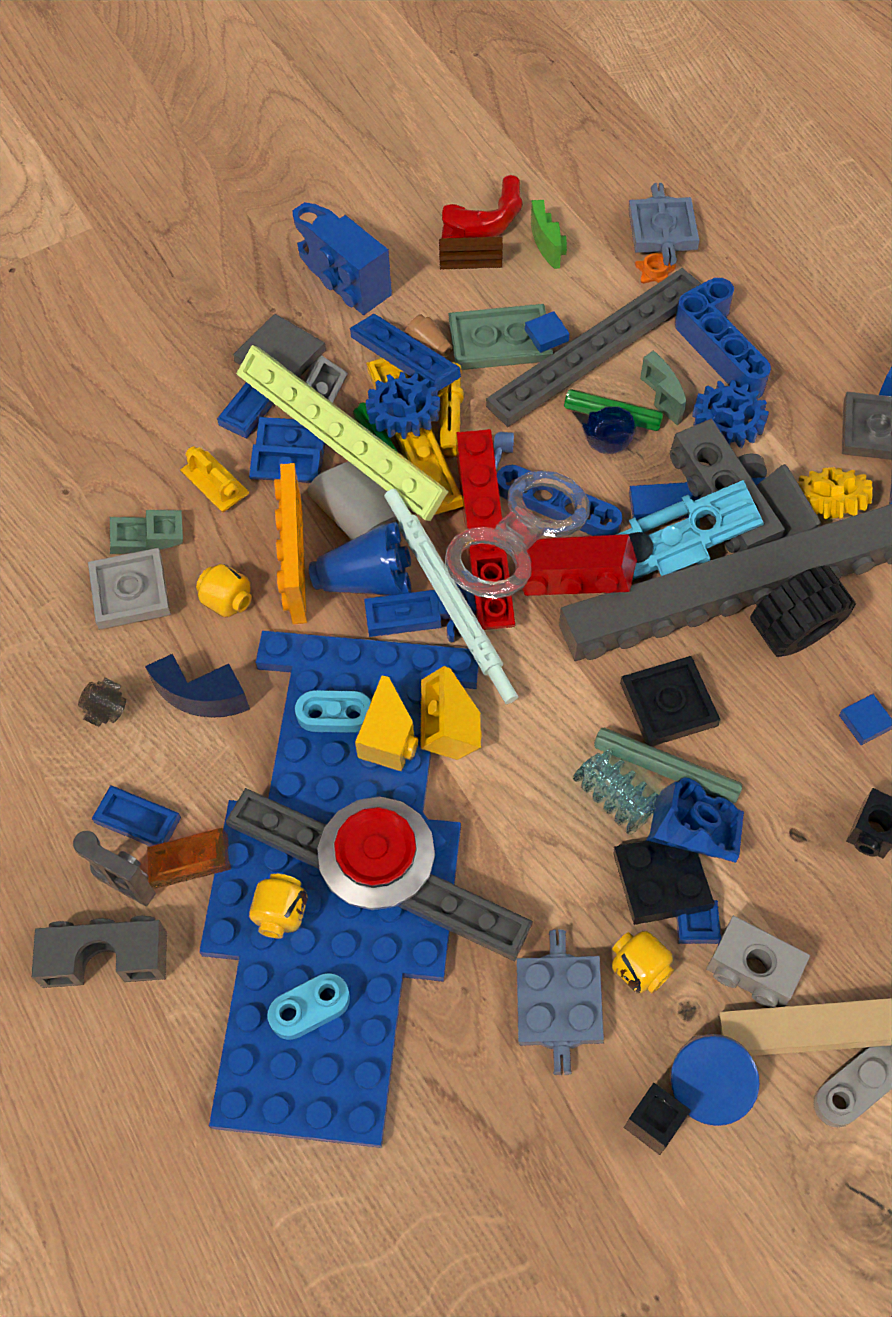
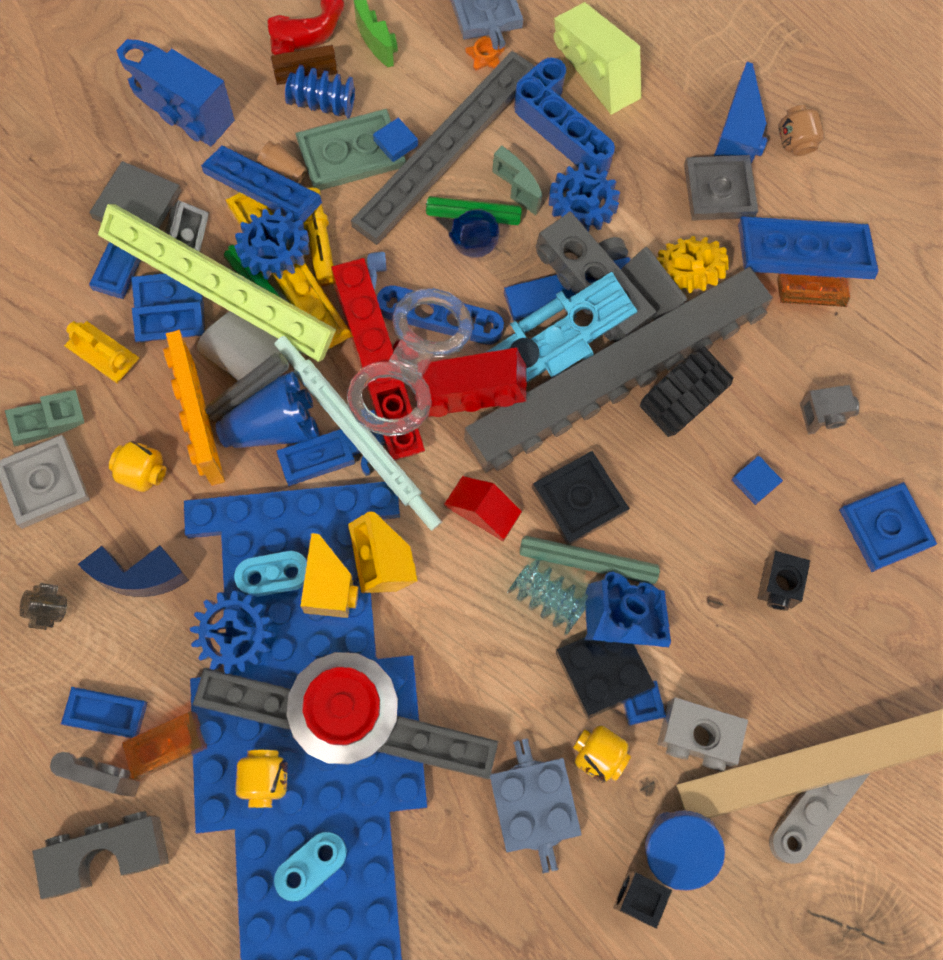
camera: 20 degrees left, 10 degrees up
none -> blue gear [190,591,275,674]
none -> dark grey axle [205,353,289,422]
none -> blue piece [285,65,355,119]
none -> red slope [444,476,522,542]
none -> yellowish green wedge [554,2,641,115]

